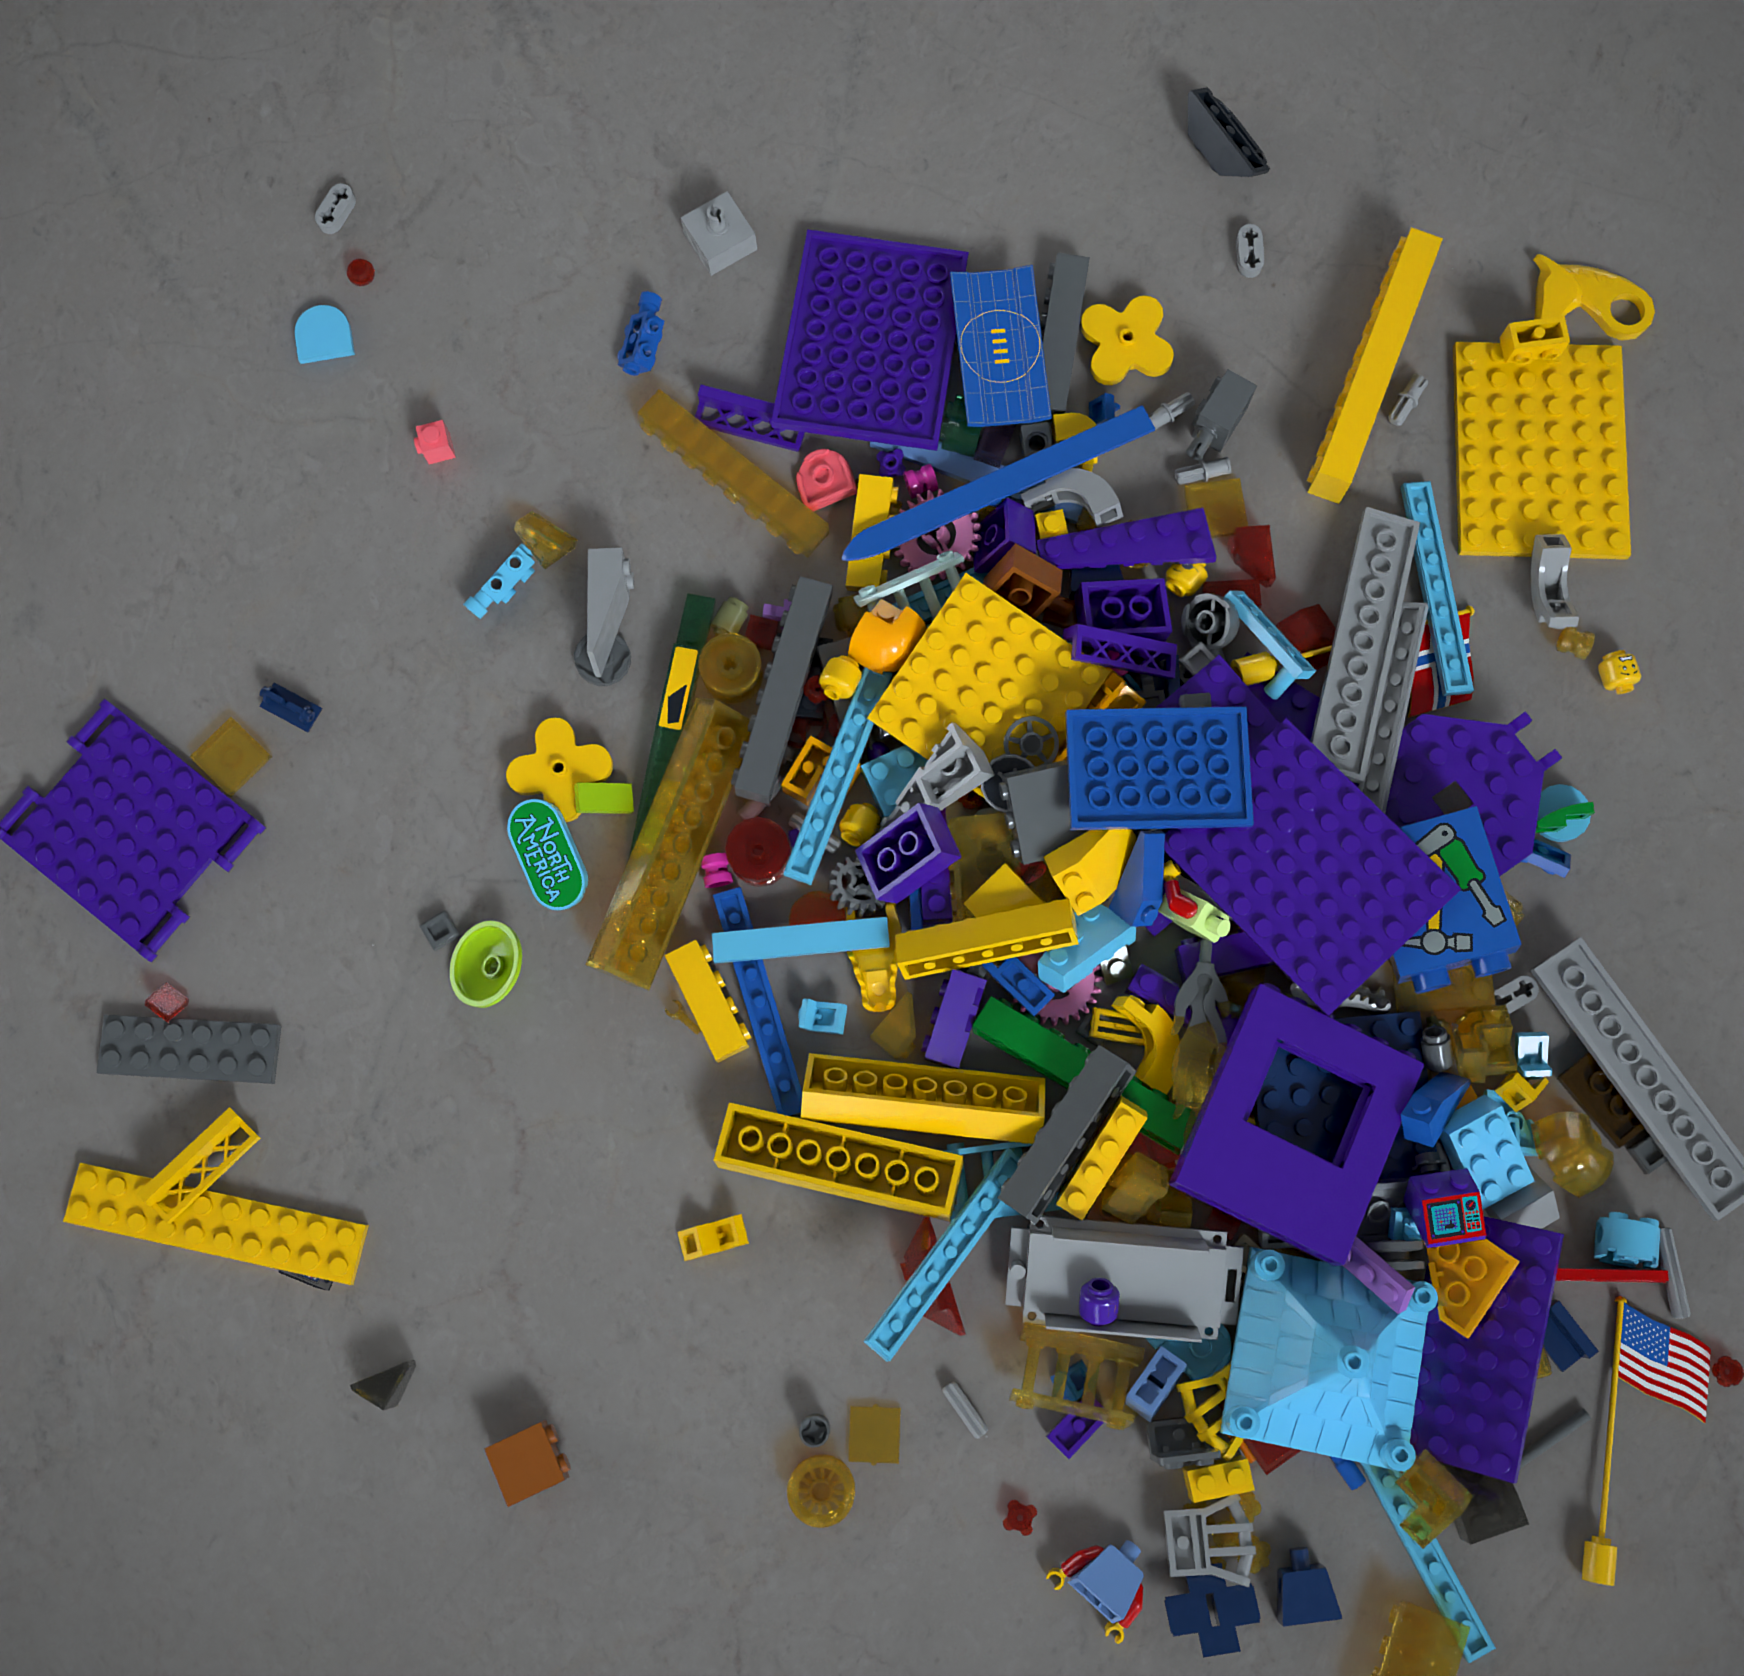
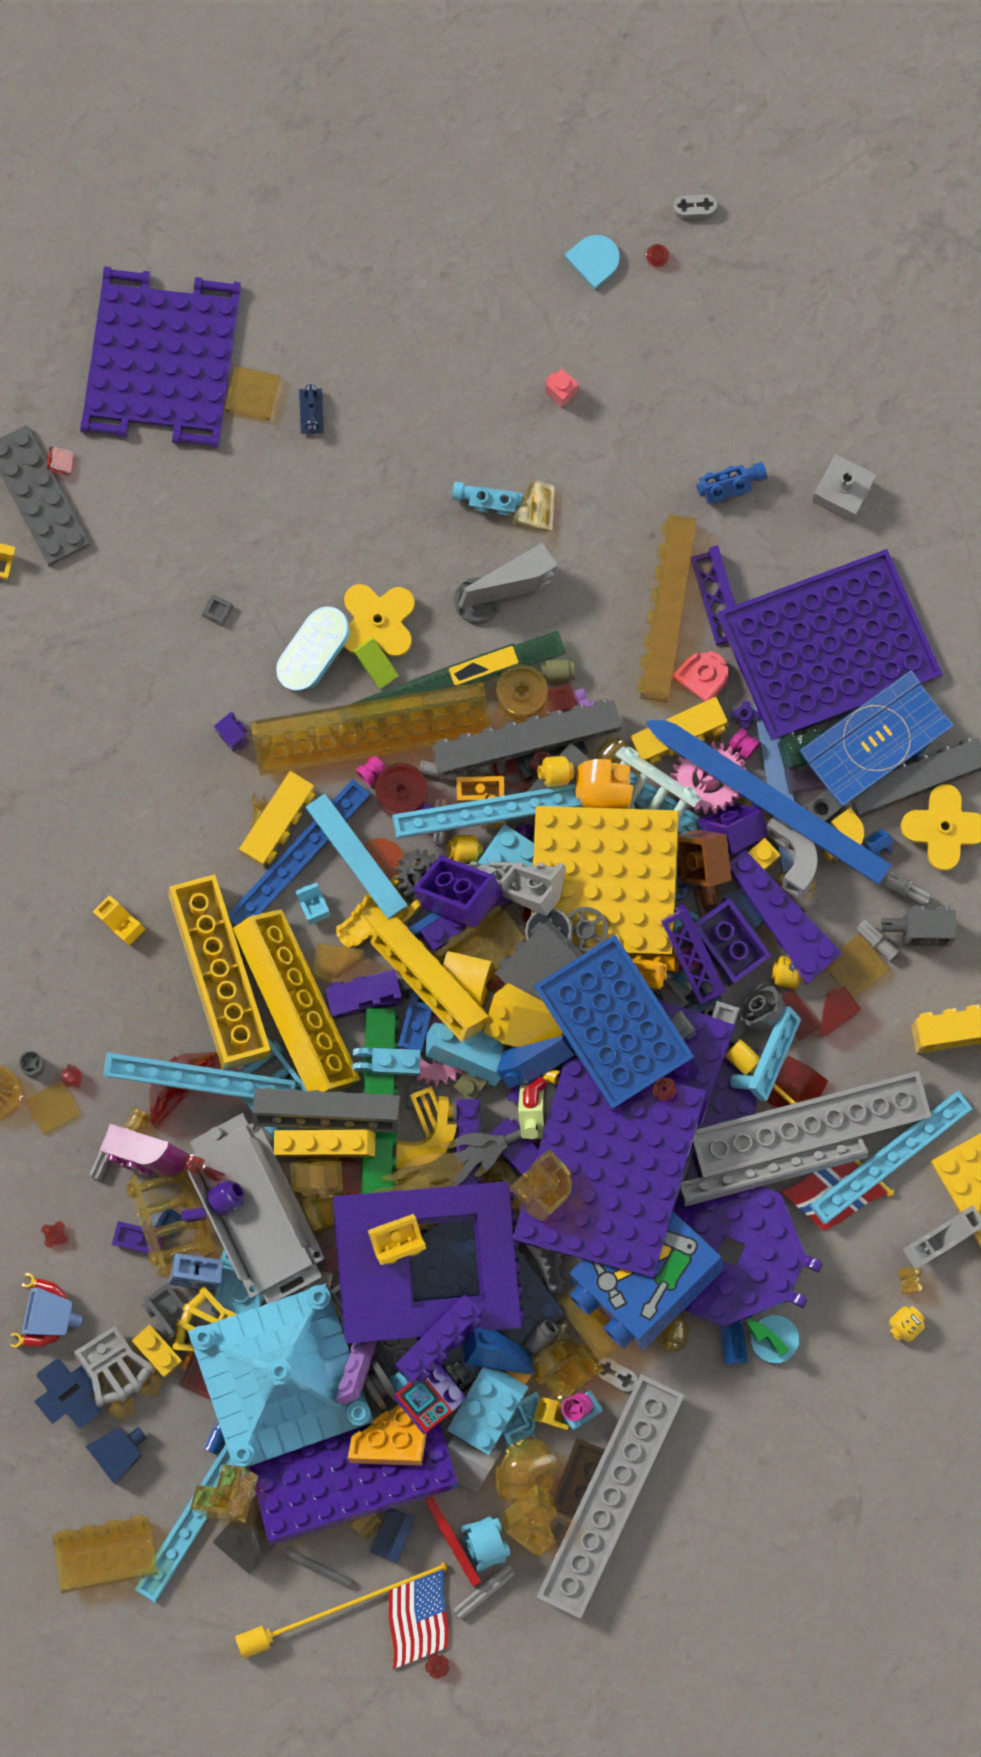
camera: 55 degrees right, 0 degrees up
lime dish [450,921,522,1008] -> none
none -> clear red plate [62,1064,82,1089]
none -> brick [100,1124,191,1177]
none -> clear yellow bush [121,1106,151,1133]
none -> clear red plate [181,1154,225,1182]
none -> dark purple tile [181,1208,207,1223]
none -> dark purple brick [214,711,250,752]
none -> medium azure hinge [353,1048,420,1076]
none -> yellow bracket [368,1214,426,1265]
none -> dark purple brick [395,1295,484,1387]
none -> clear yellow brick [501,1484,558,1558]
none -> clear yellow brick [509,1149,572,1221]
none -> dark pink wheel [562,1393,593,1421]
none -> clear red plate [652,1077,677,1101]

